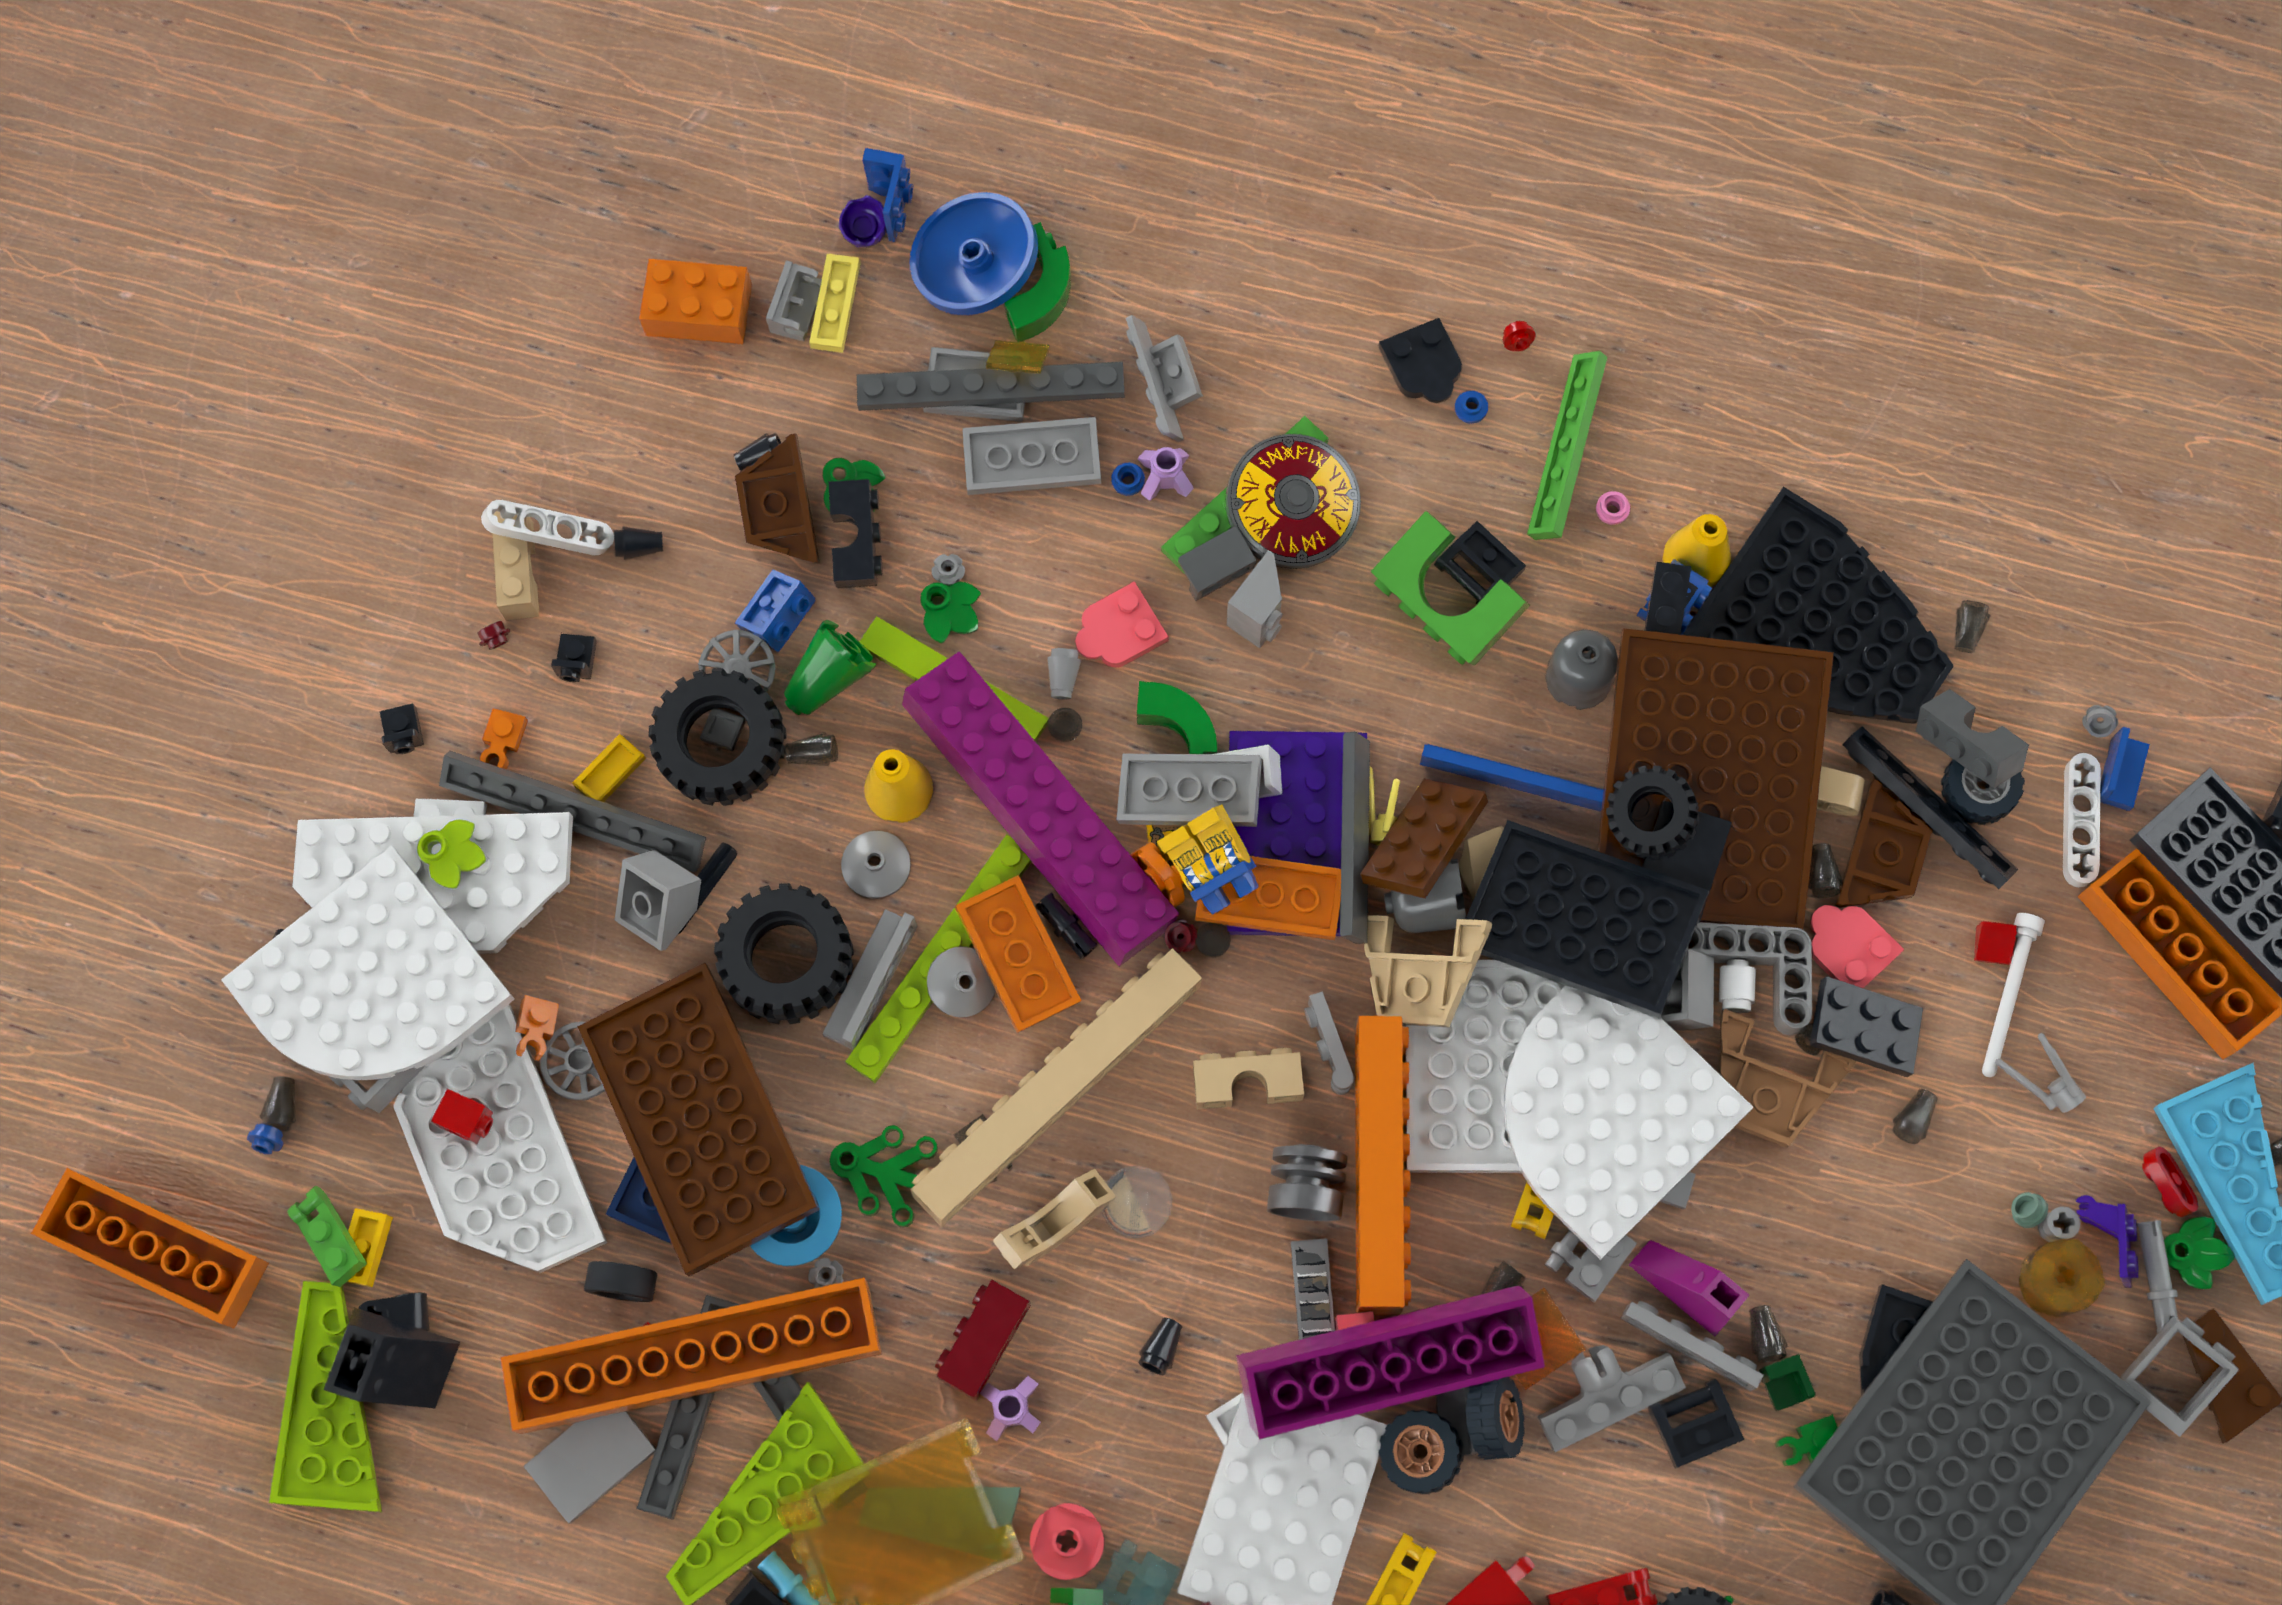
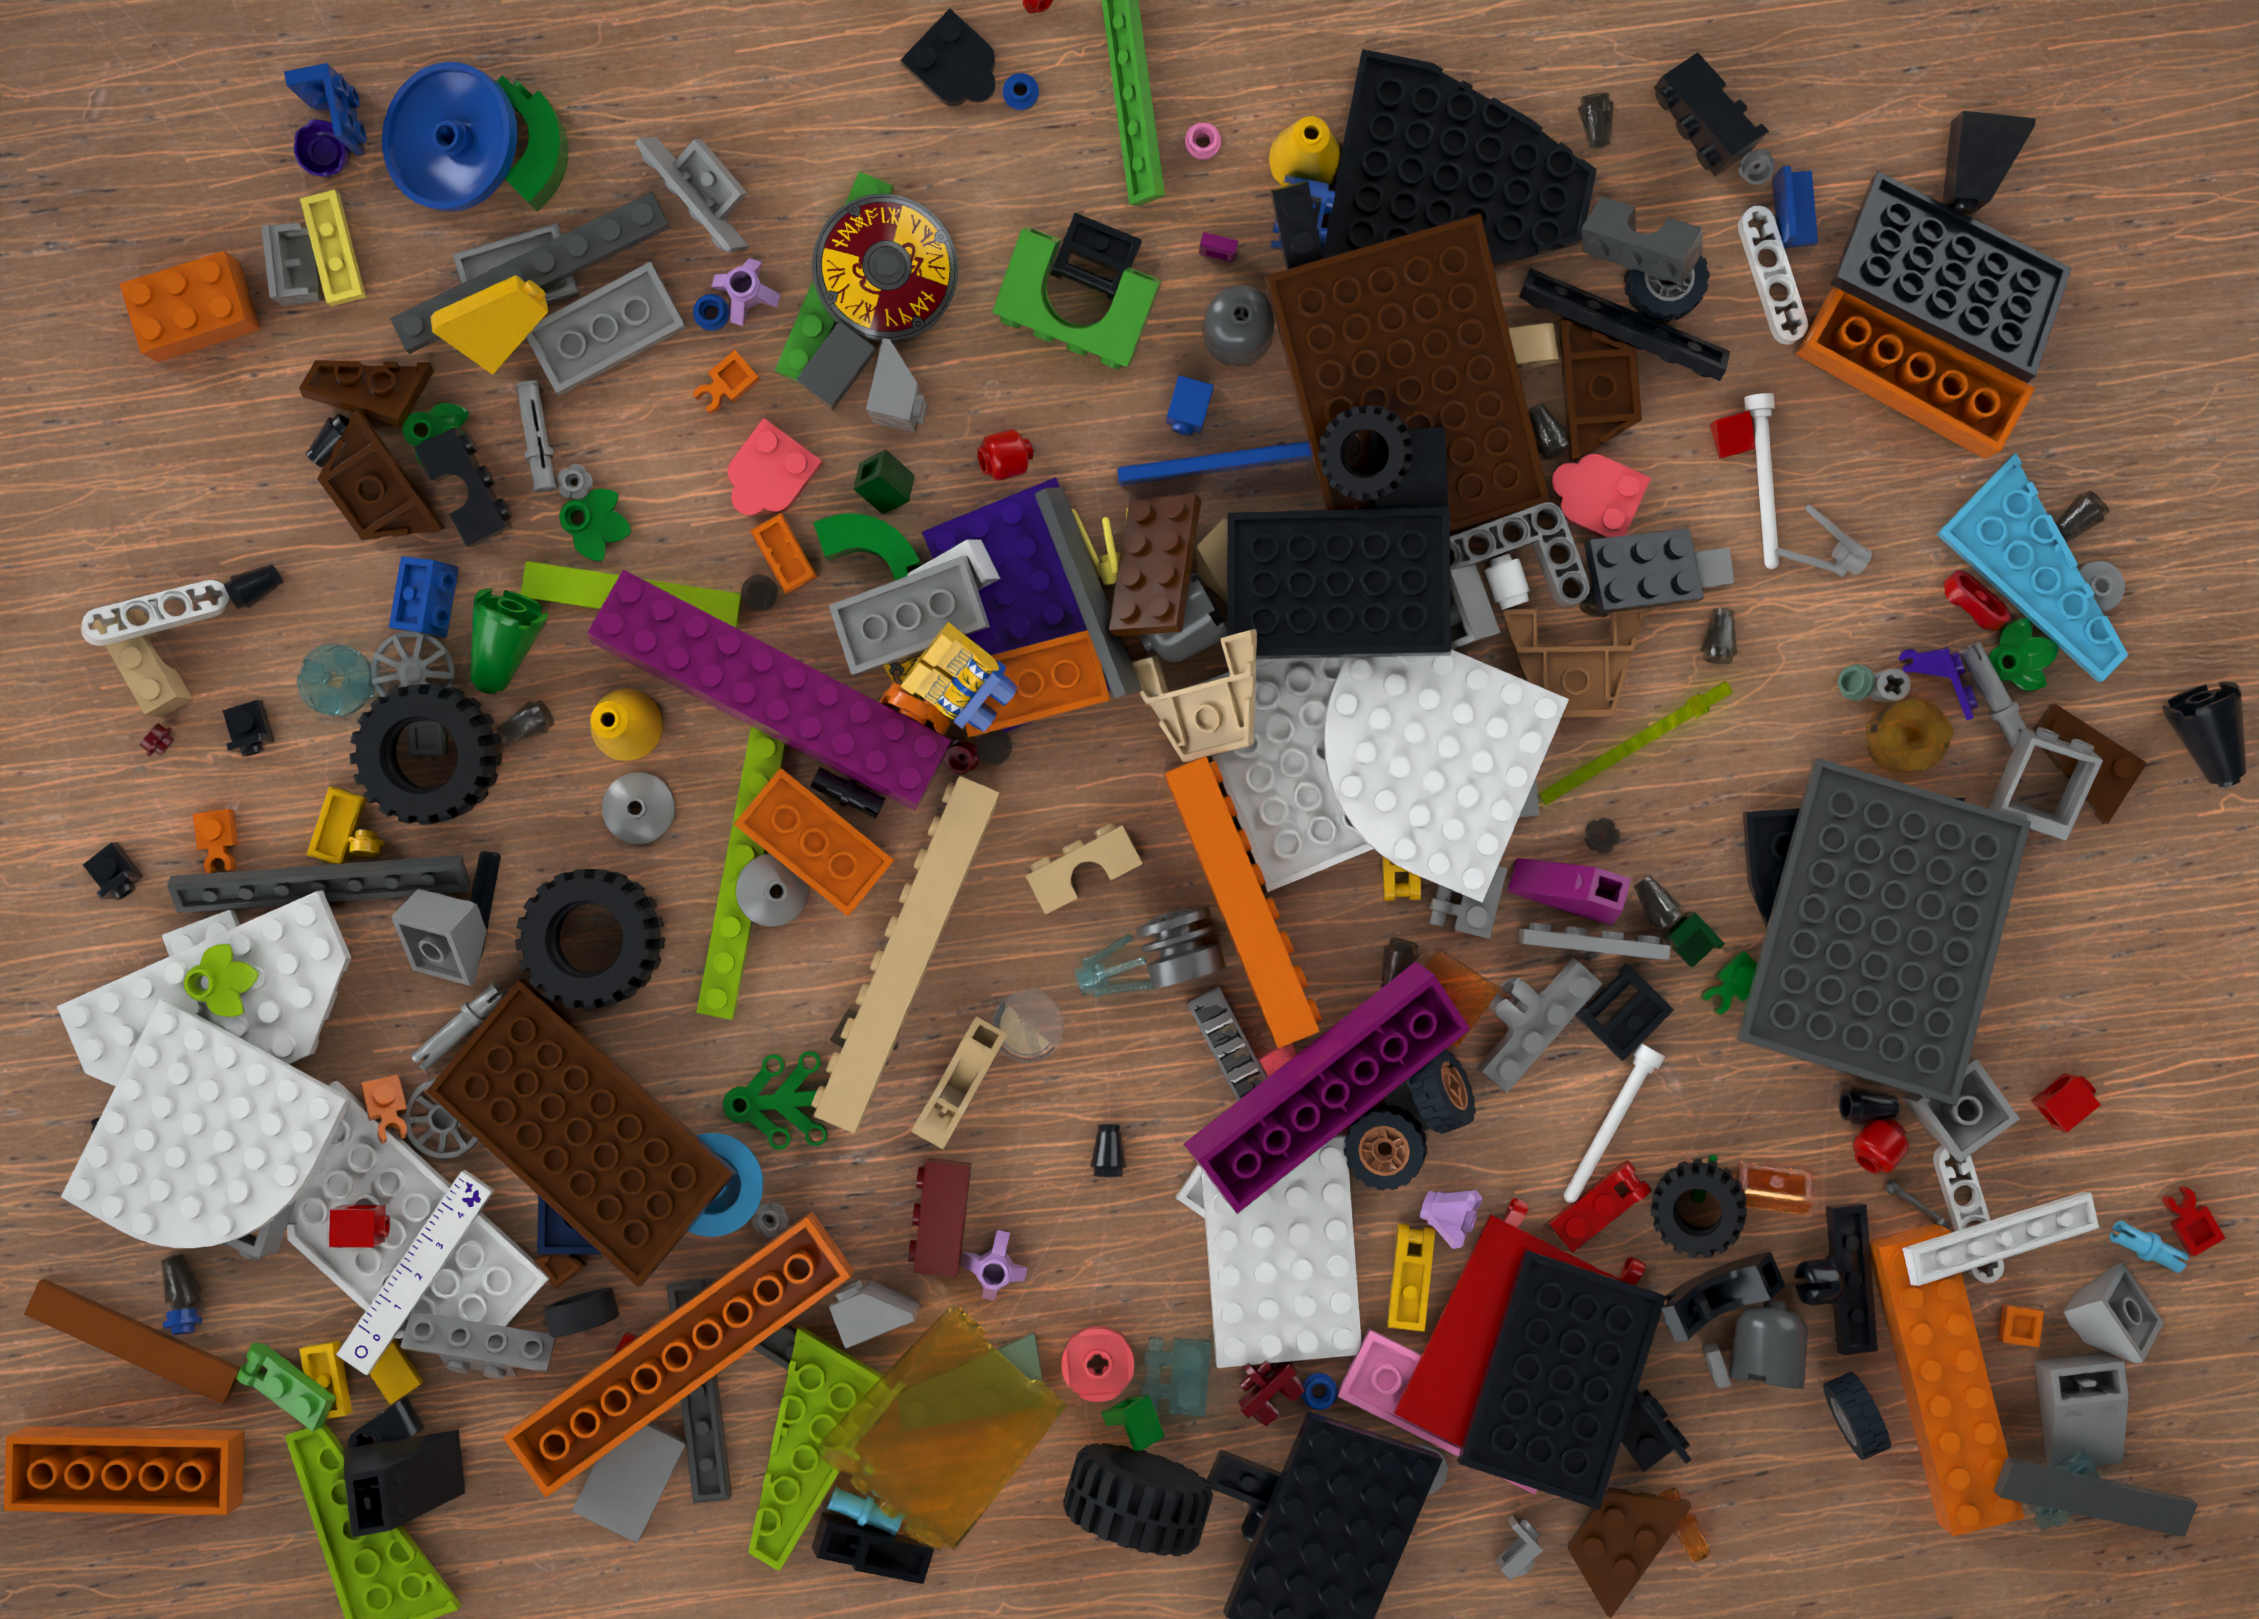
camera: 25 degrees left, 15 degrees up
light grey fence [822,909,918,1050] -> none
clear yellow piece [986,340,1050,374] -> none
light grey cone [1047,648,1081,700] -> none
light grey plate [1304,991,1354,1095] -> none
none -> dark orange tile [24,1279,241,1404]
none -> clear light blue plate [297,643,375,717]
none -> reddish brown wing [299,360,434,428]
none -> white tile [336,1170,495,1376]
none -> yellow plate [347,830,384,858]
none -> yellow tile [370,1338,424,1405]
none -> light grey bracket [400,1312,556,1379]
none -> light grey pin [411,982,507,1071]
none -> yellow slope [430,275,549,375]
none -> light grey pin [515,380,557,493]
none -> dark orange tile [534,1254,587,1289]
none -> orange plate [692,350,761,414]
none -> orange plate [750,513,818,595]
none -> light grey slope [829,1279,921,1349]
none -> dark green panel [853,449,914,514]
none -> red head [977,429,1033,481]
none -> clear light blue plant [1074,934,1153,998]
none -> blue brick [1166,375,1214,436]
none -> magenta tile [1199,232,1238,263]
none -> lavender rock [1420,1190,1483,1249]
none -> clear neon green bar [1538,681,1733,806]
none -> white piece [1564,1043,1665,1203]
none -> clear smoke plate [1584,818,1620,854]
none -> black wedge [1654,52,1769,176]
none -> light grey tile [1694,547,1735,589]

